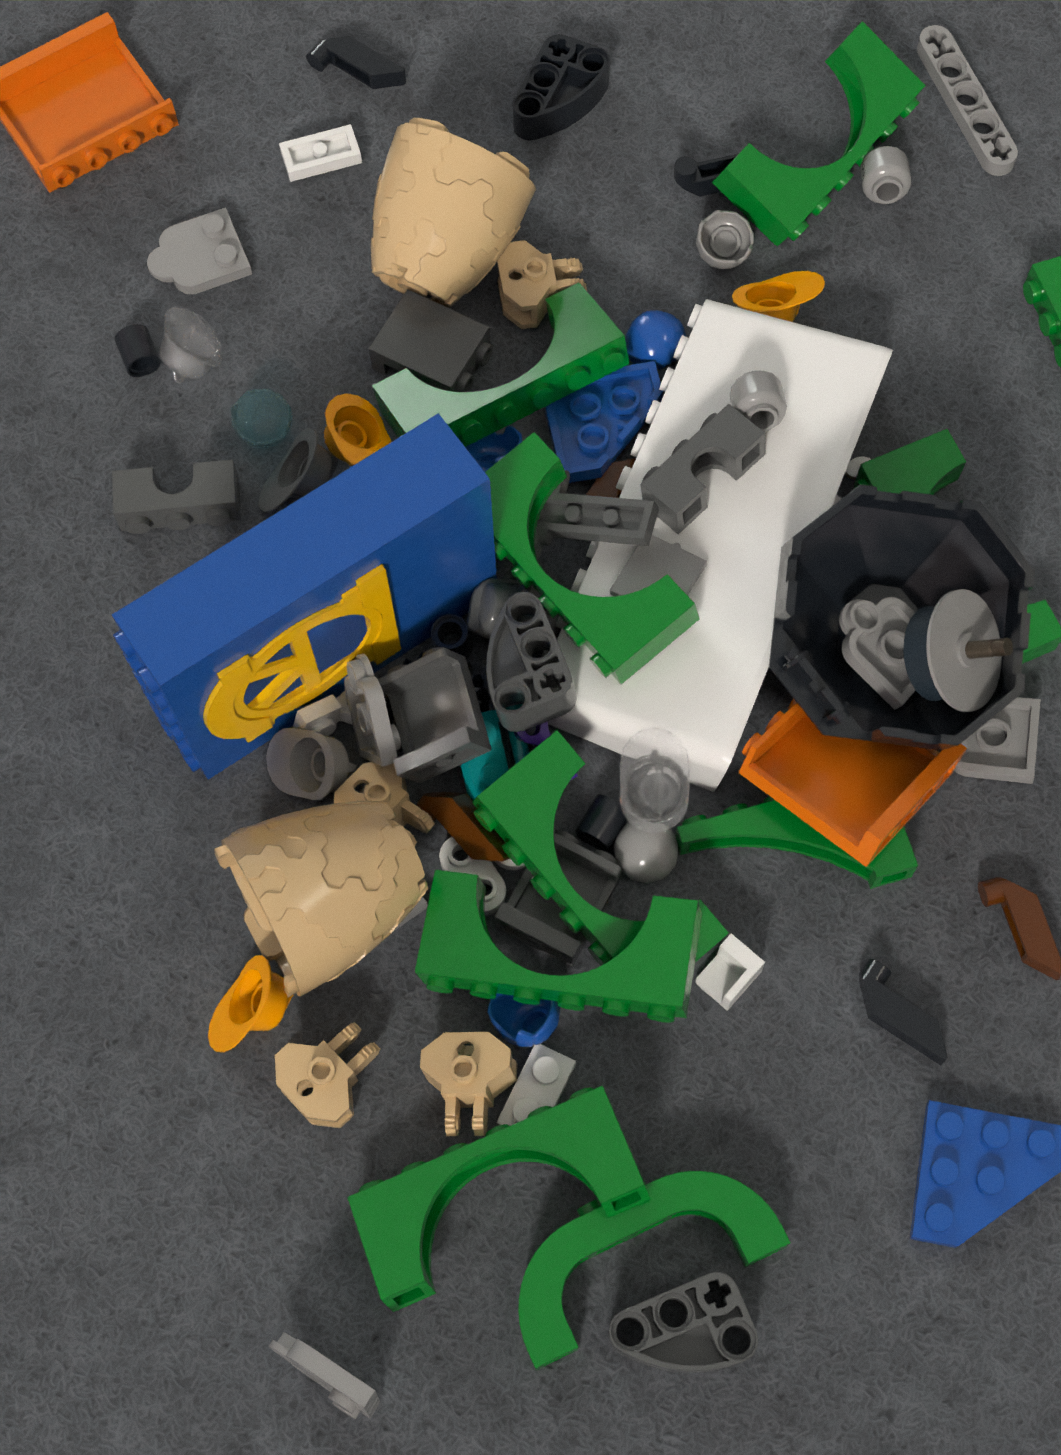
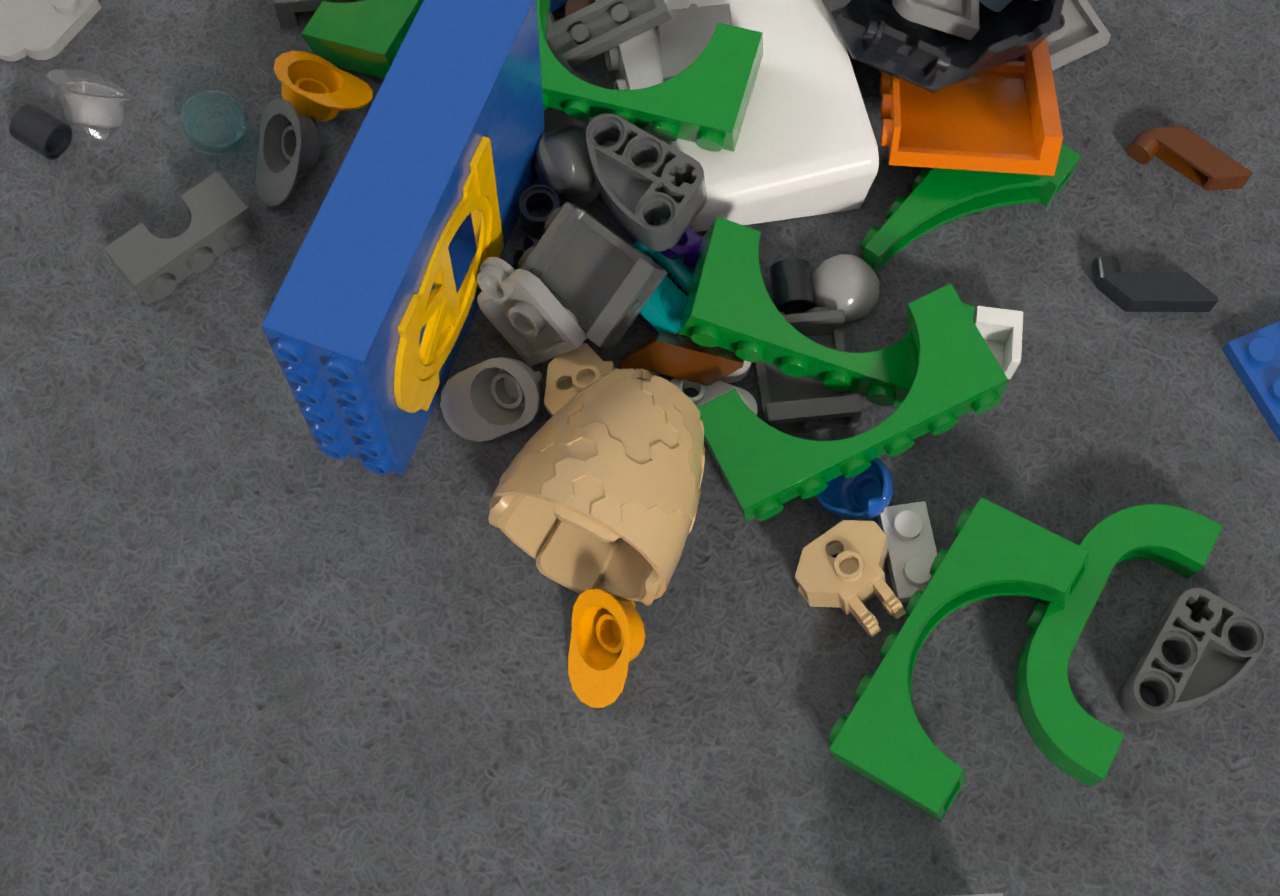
camera: 40 degrees left, 0 degrees up
tan hinge [275,1022,381,1128] -> none
white plate [293,691,352,736] -> none
clear piece [620,727,690,833] -> none

